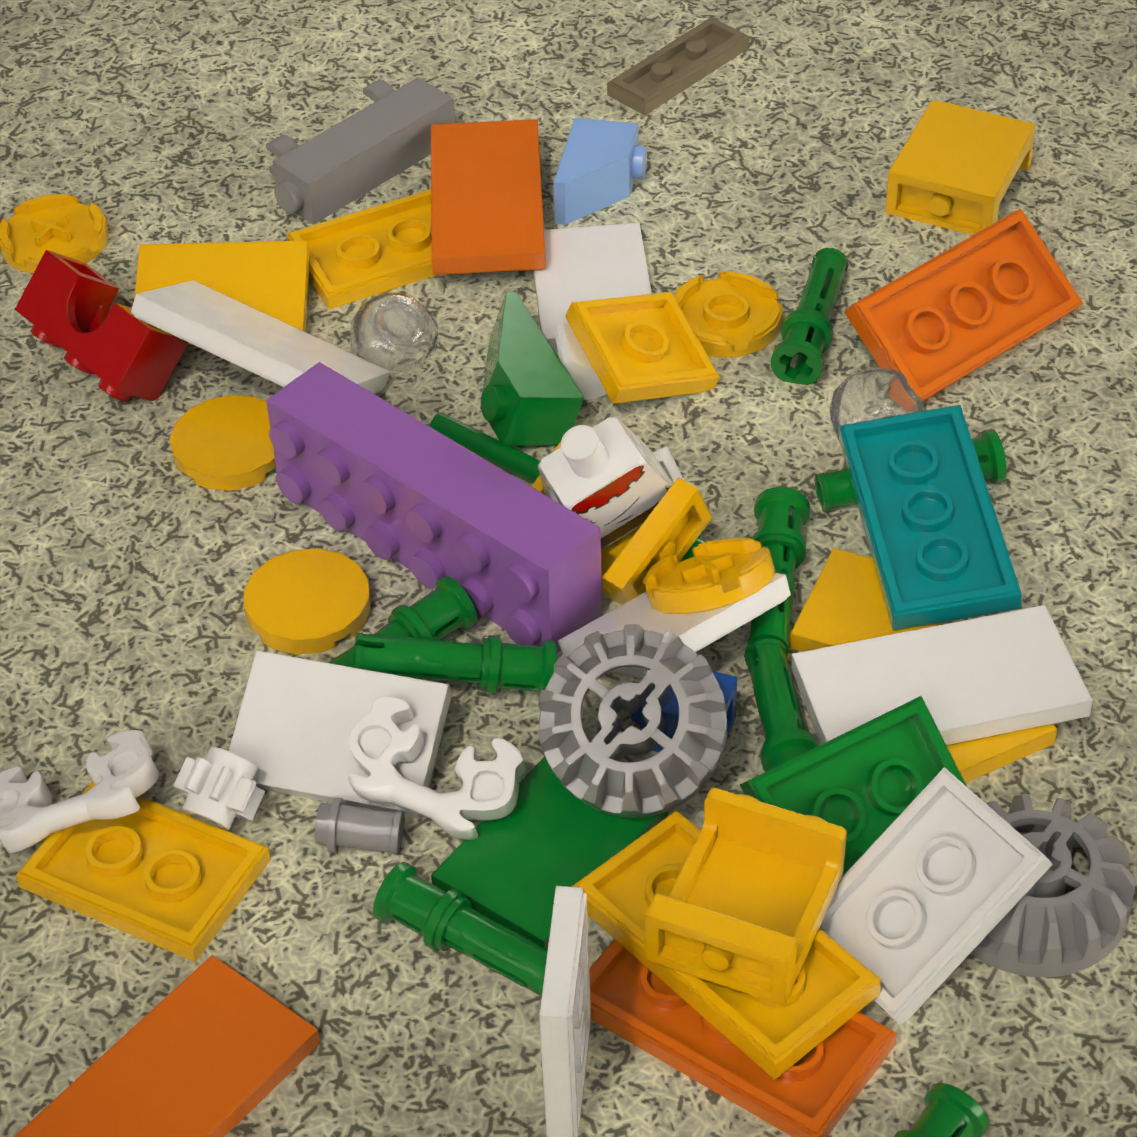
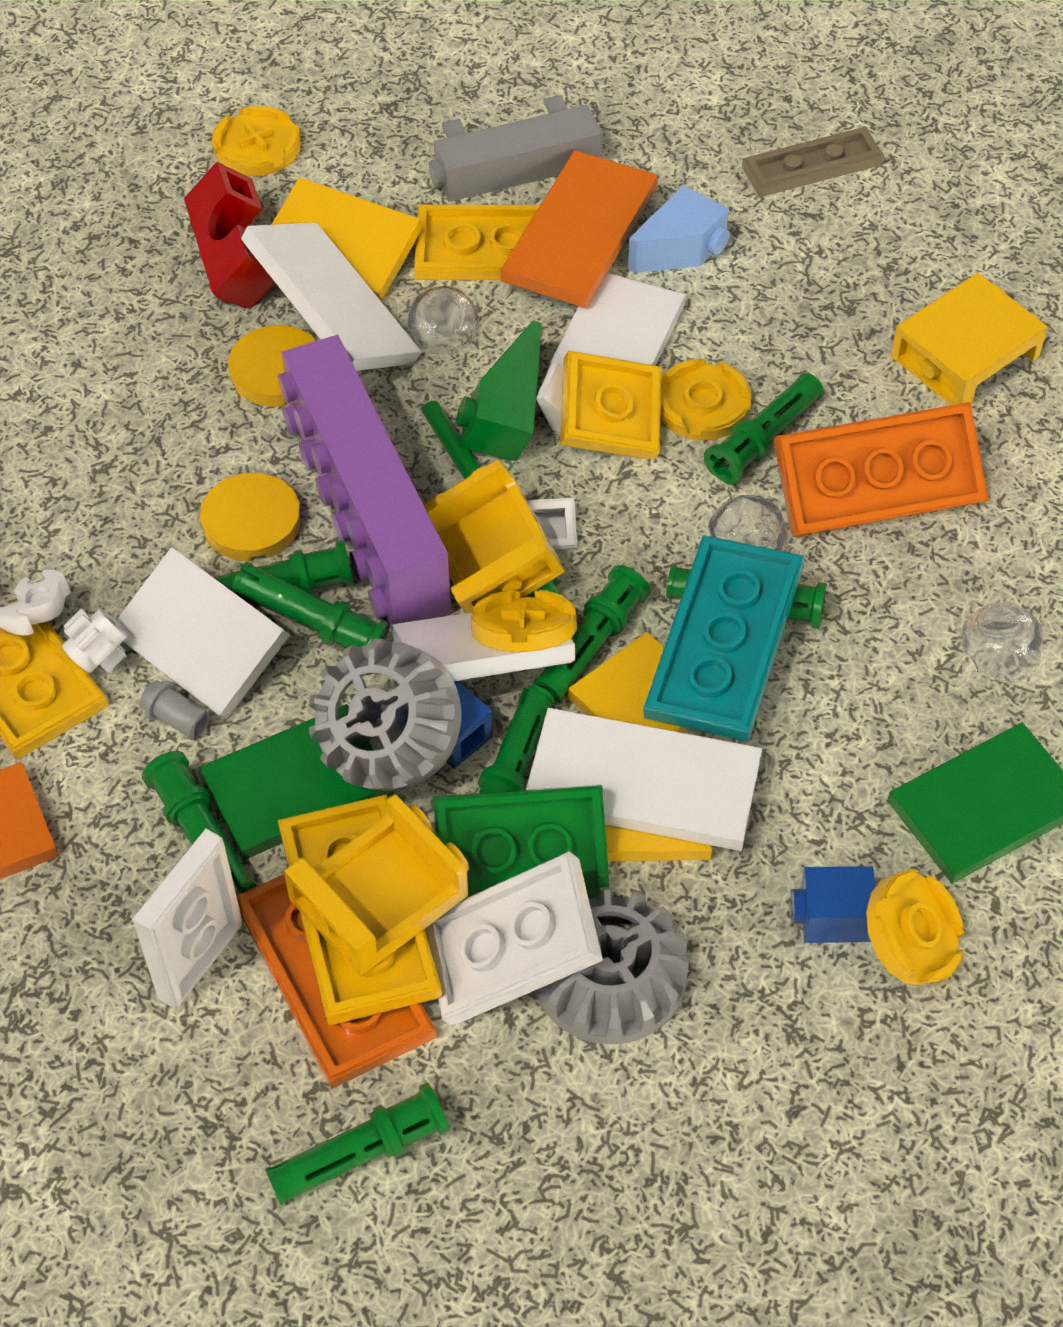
camera: 25 degrees right, 10 degrees up
white helmet [347,697,527,840] -> none
white torso [538,417,673,550] -> none

